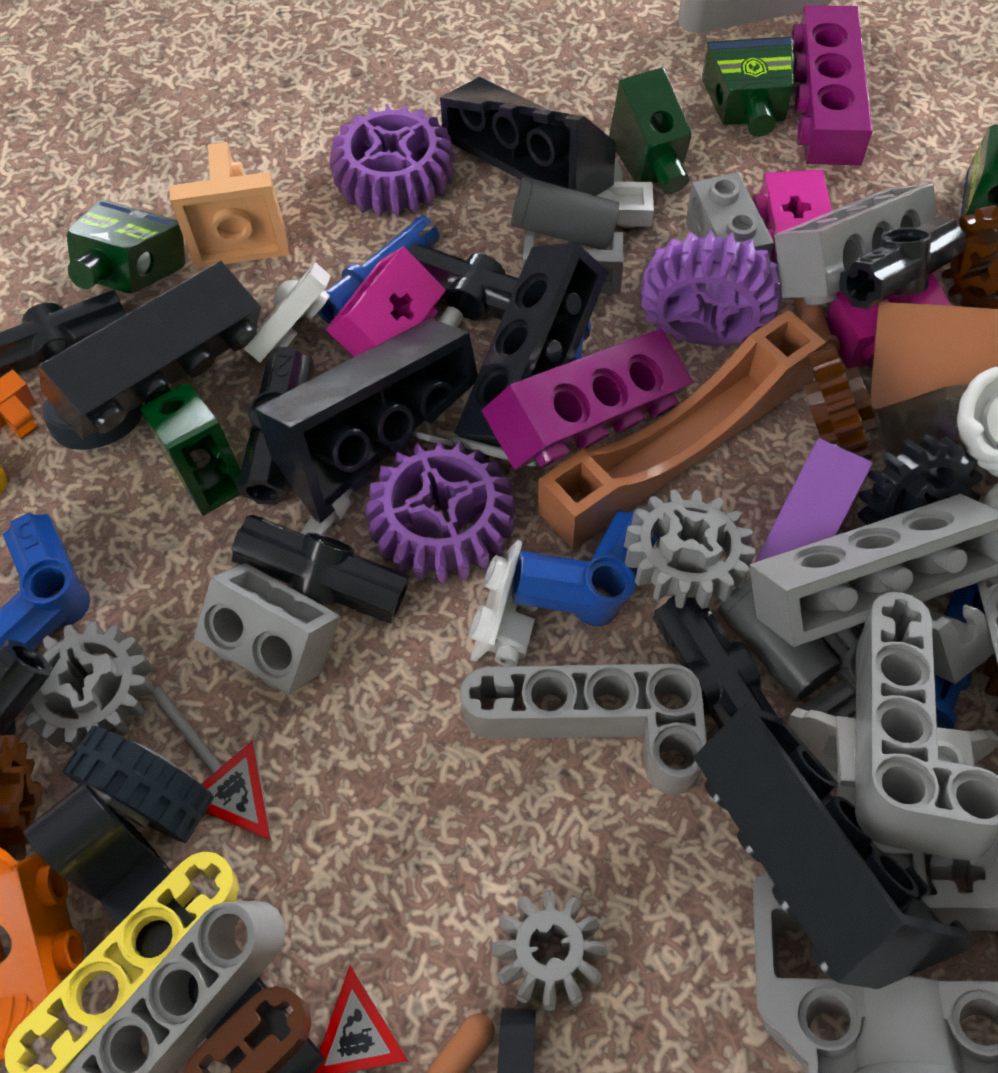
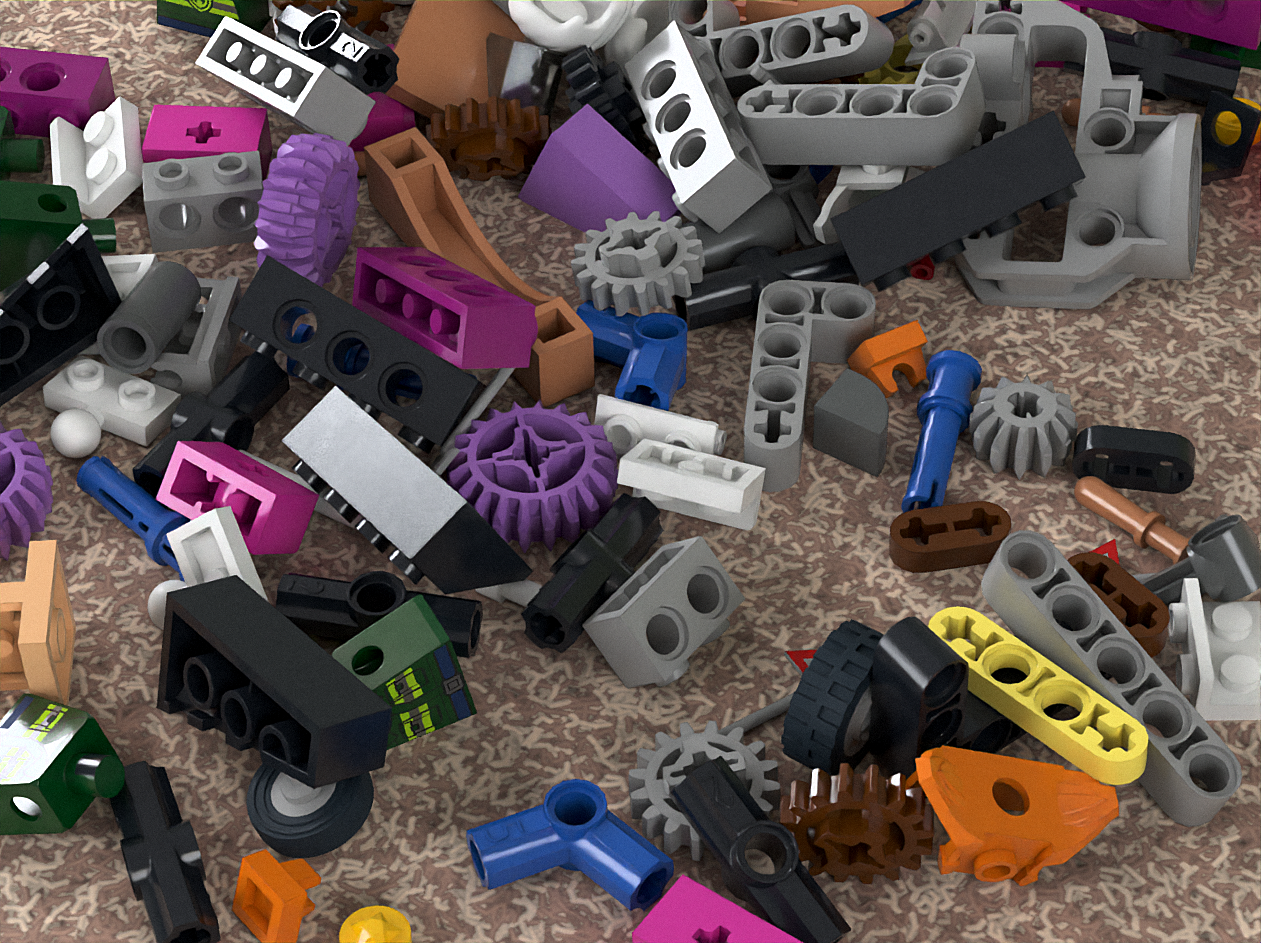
camera: 85 degrees left, 15 degrees down
none -> white plate [43,355,181,458]
none -> white bracket [50,96,143,219]
none -> white bracket [617,438,766,530]
none -> dark grey brick [813,368,889,477]
none -> orange tile [847,320,928,398]
none -> reddish brown beam [889,501,1011,573]
none -> blue pin [901,350,982,513]

